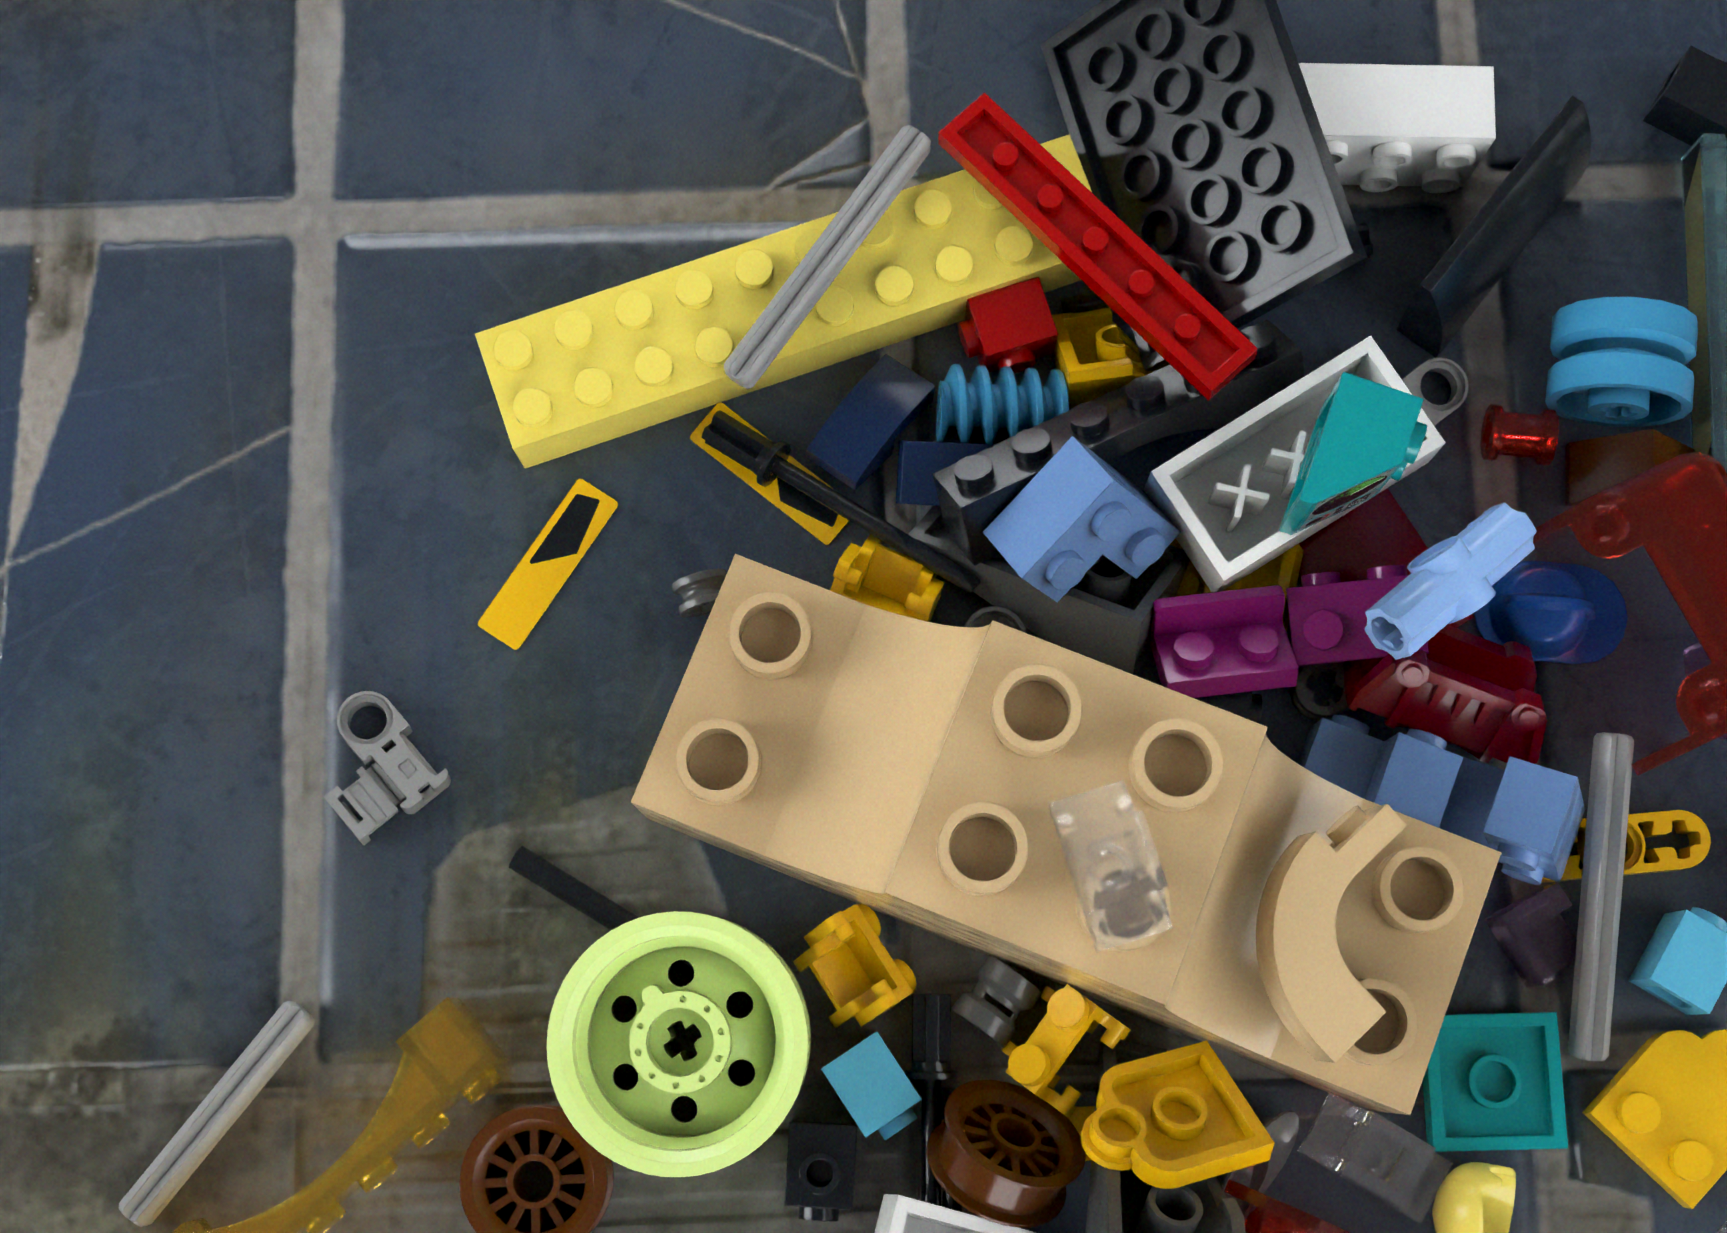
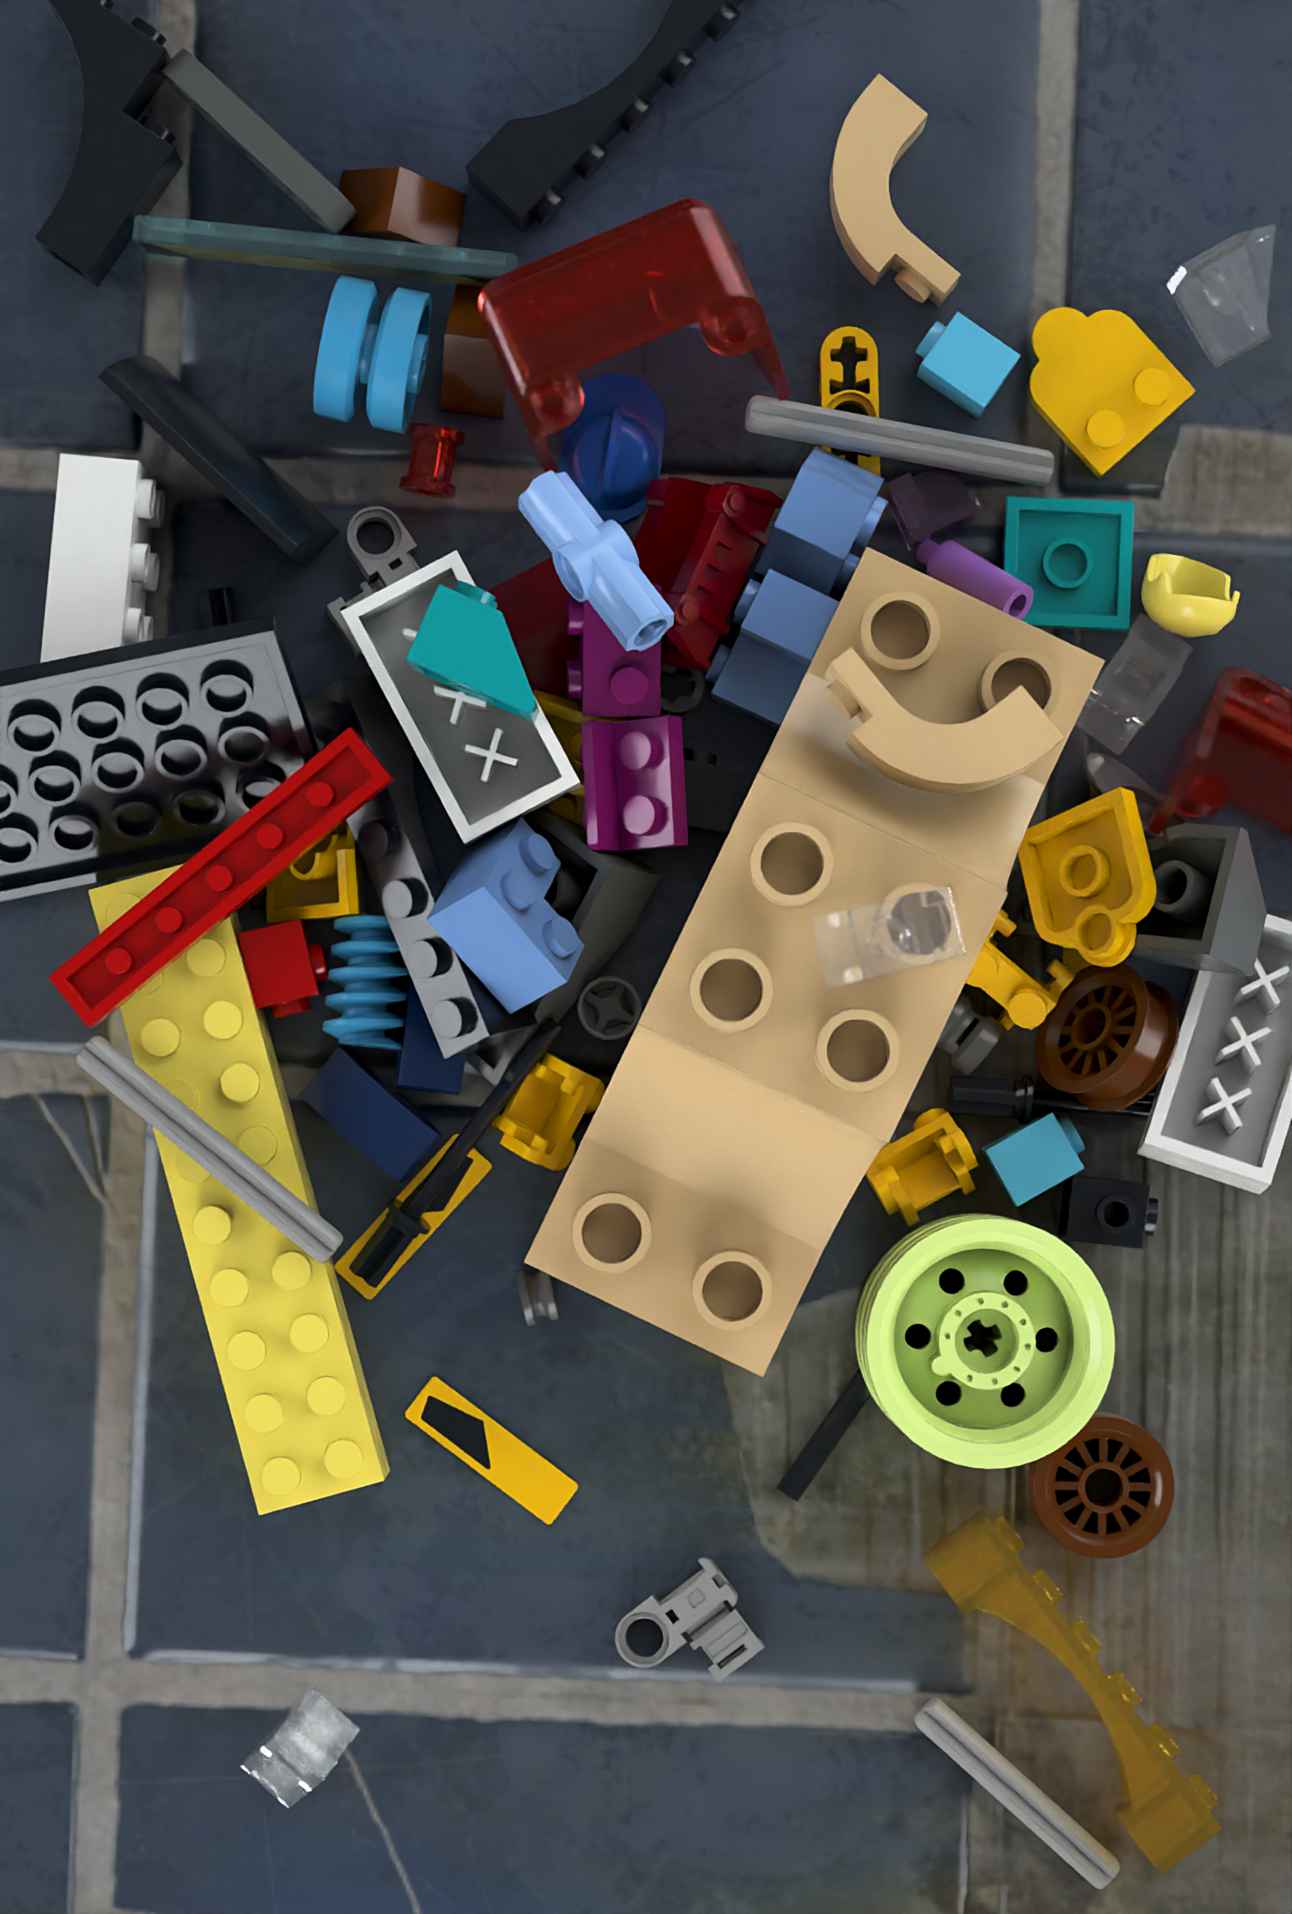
camera: 90 degrees left, 10 degrees up
none -> clear brick [240,1687,361,1808]
none -> medium lavender cylinder [916,539,1033,620]

